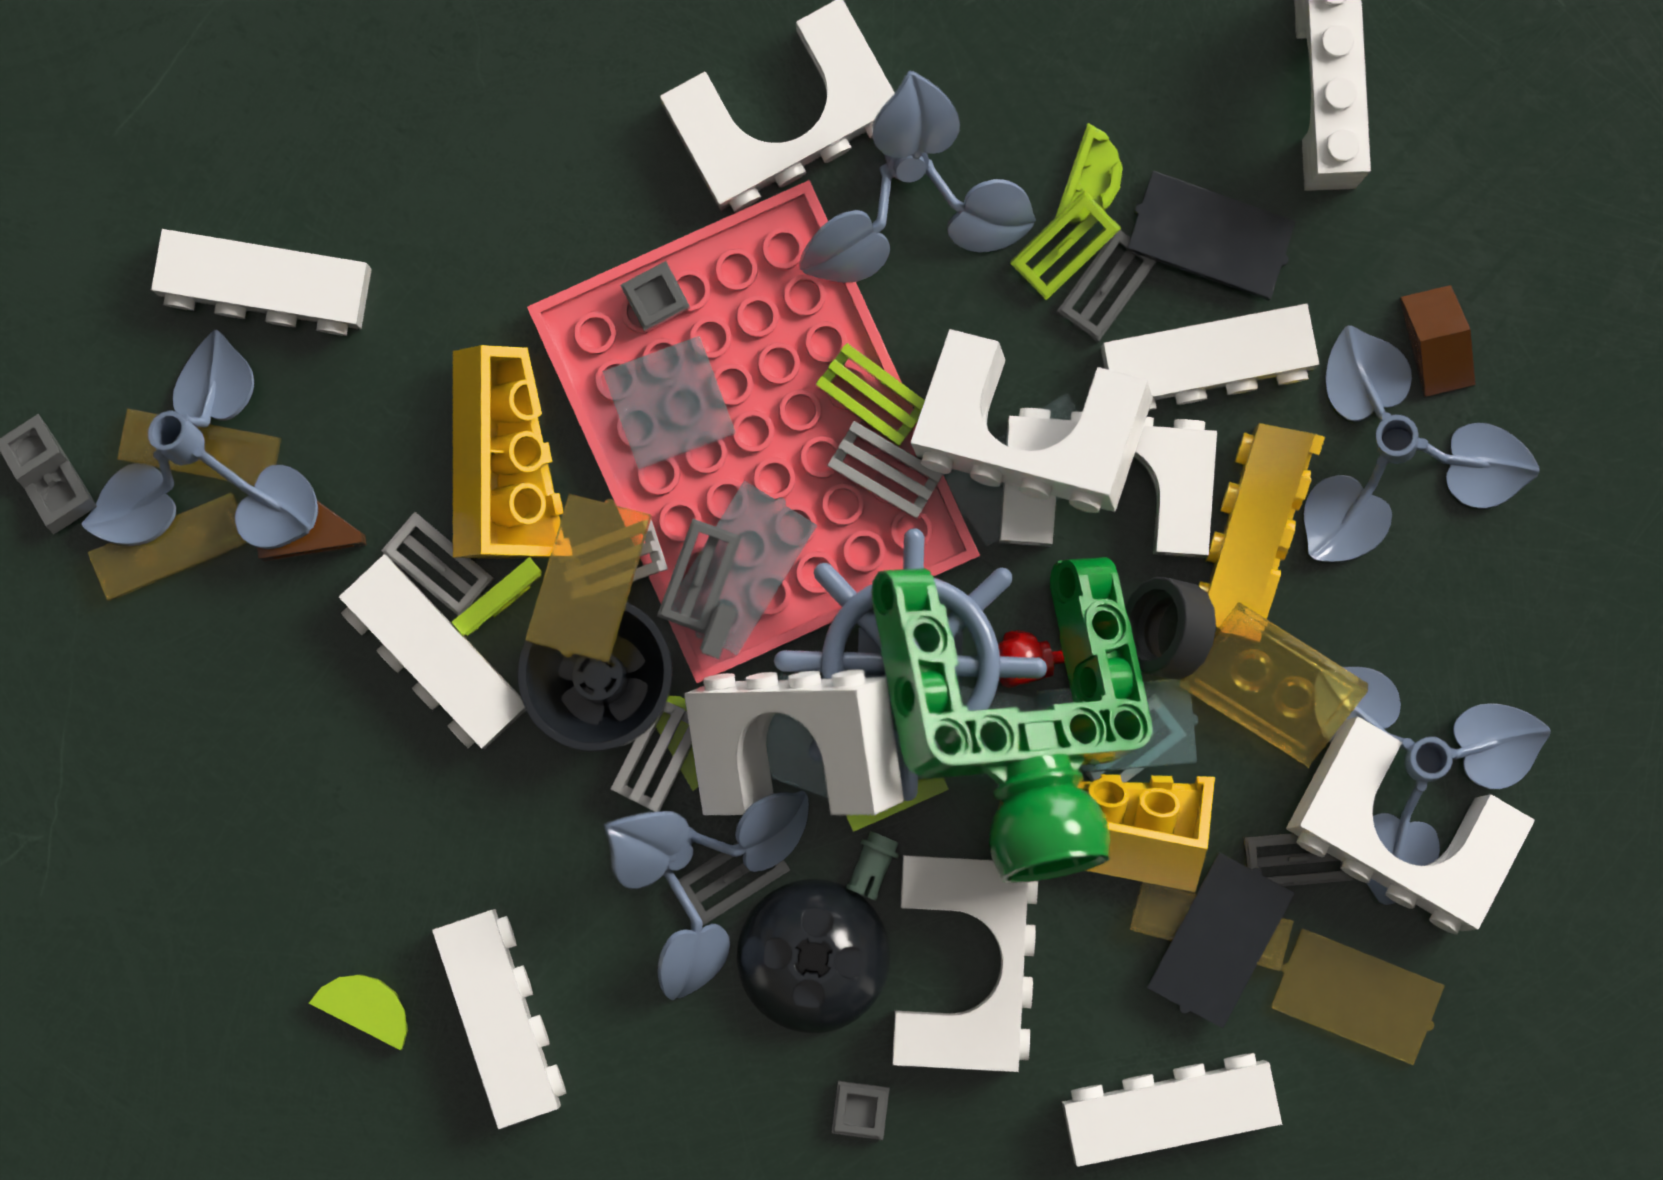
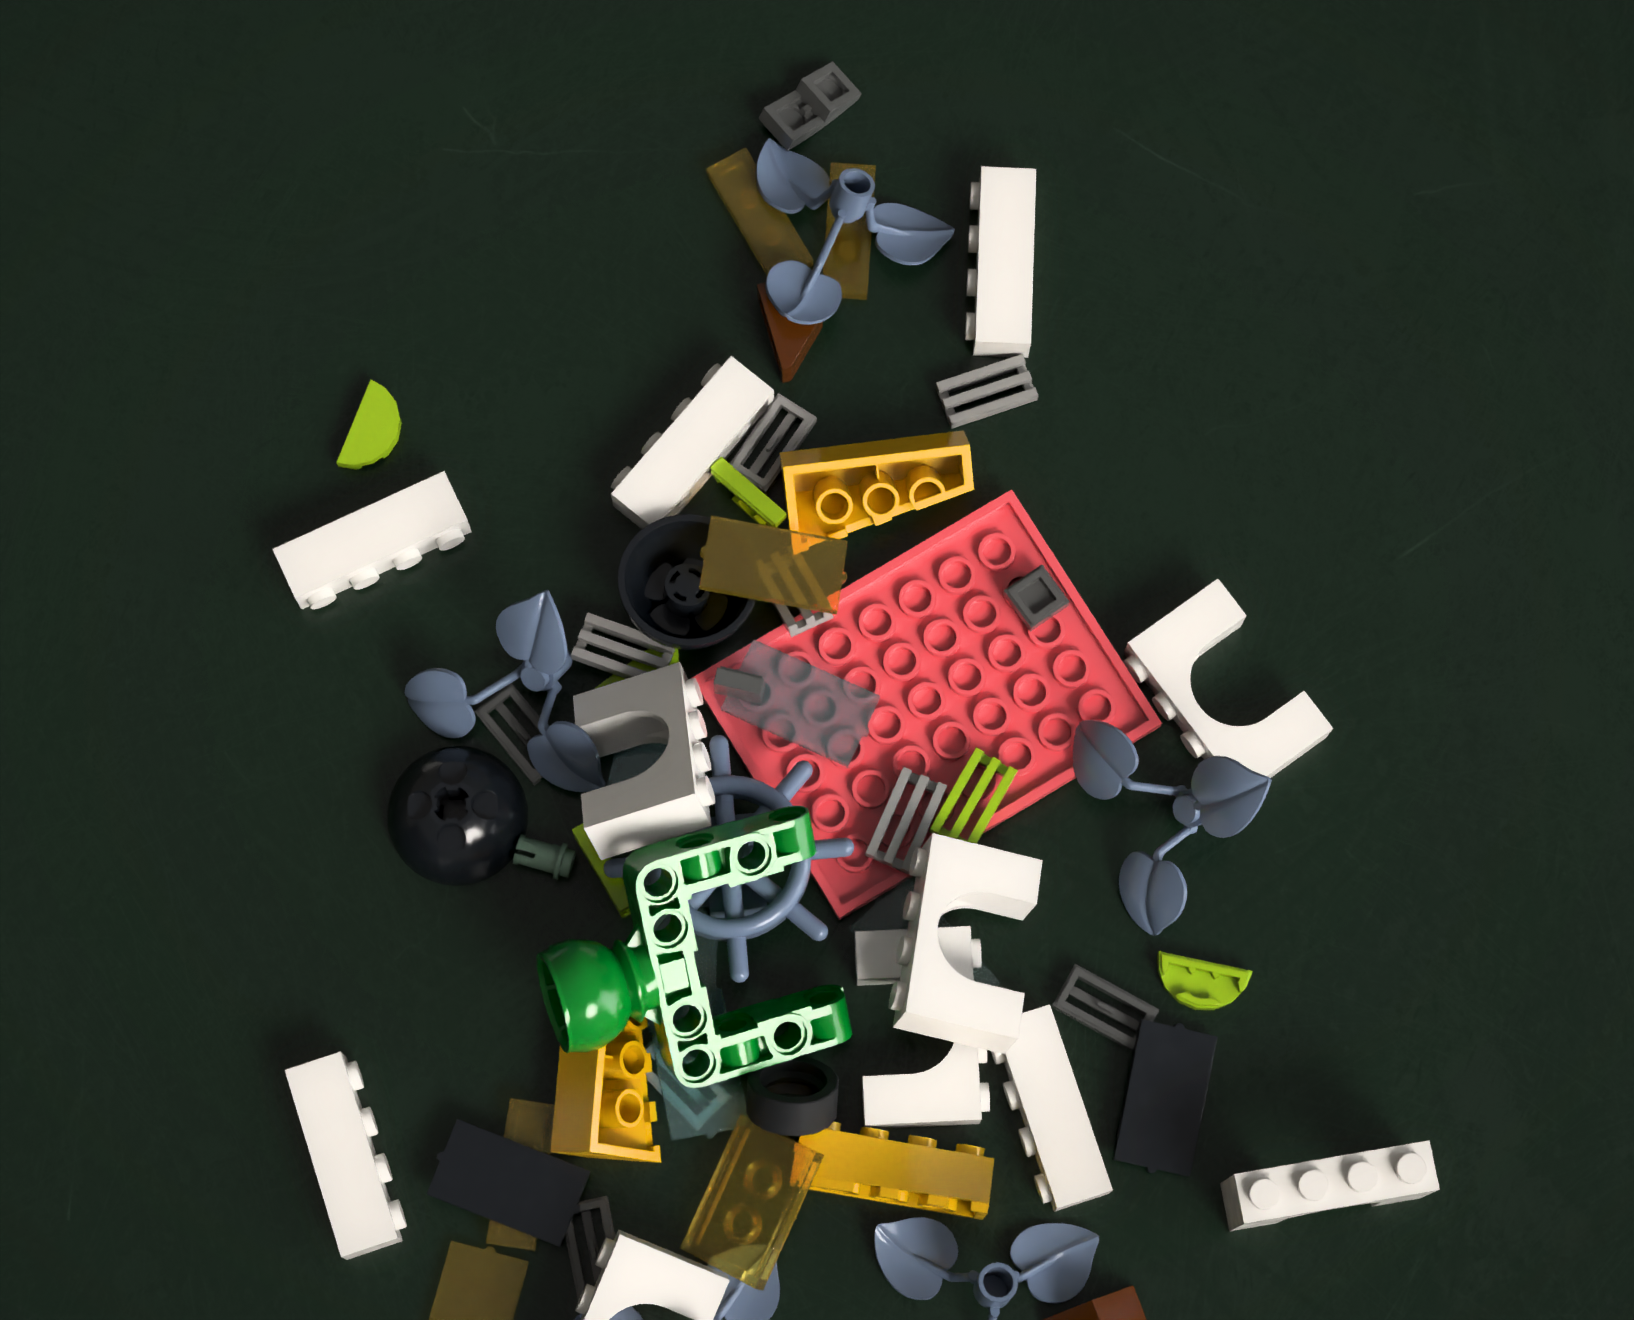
camera: 85 degrees right, 10 degrees down
clear light blue tile [602,336,736,470] -> none
dark grey tile [657,519,742,634] -> none
dark grey tile [831,1080,890,1140] -> none
white arch [892,855,1038,1072] -> none
red piece [998,630,1065,688] -> none
lime tile [1010,190,1121,300] -> none
none -> light grey tile [935,354,1038,429]

